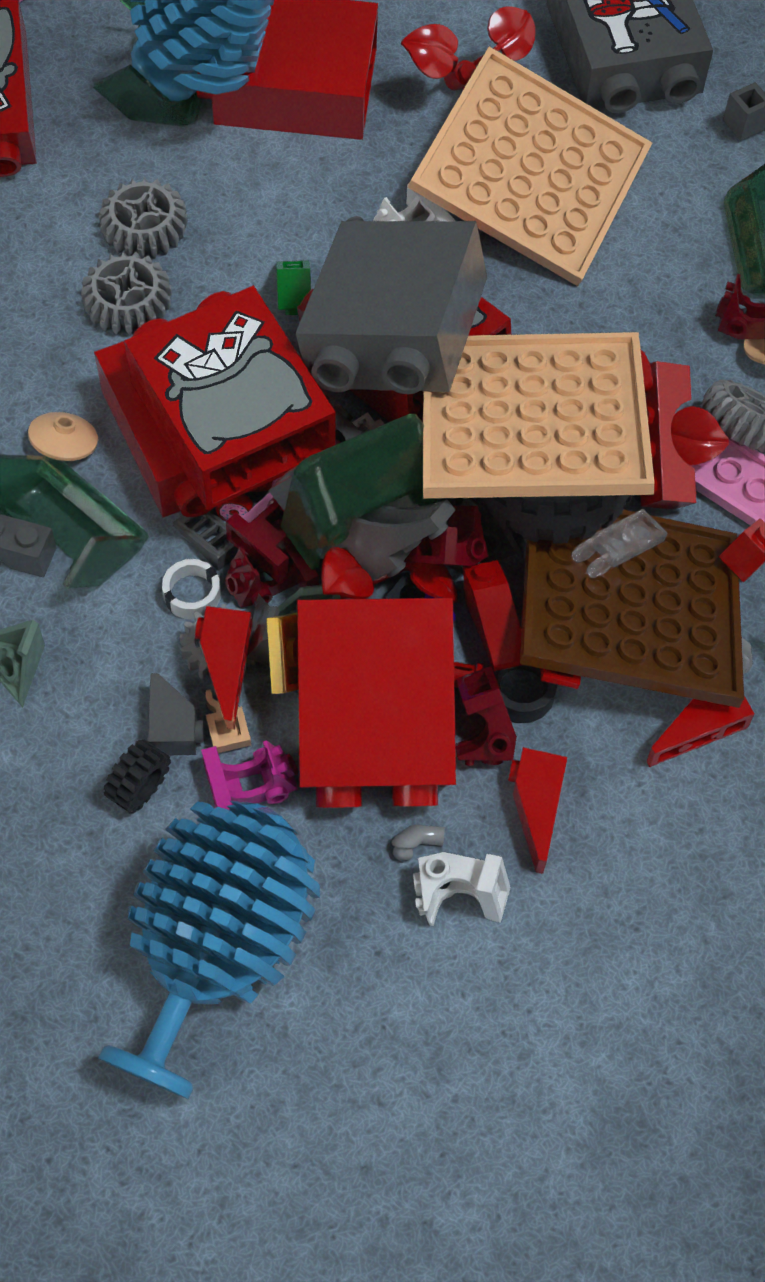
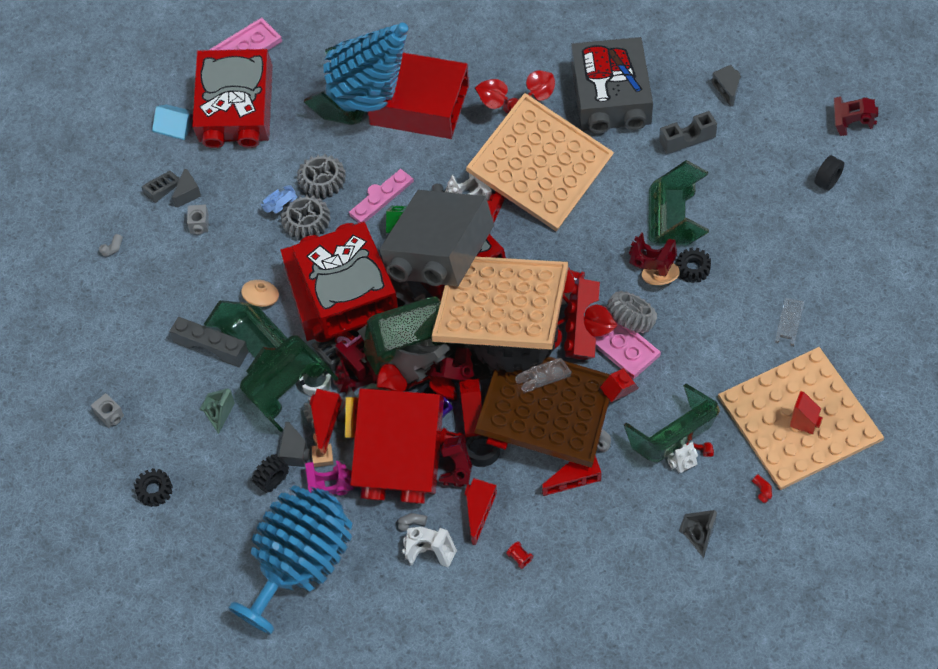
camera: 15 degrees right, 5 degrees down
none -> clear green windscreen [240,335,338,432]
none -> light blue plate [261,185,297,213]
none -> bright pink hinge [349,169,414,223]
none -> red bush [506,541,533,569]

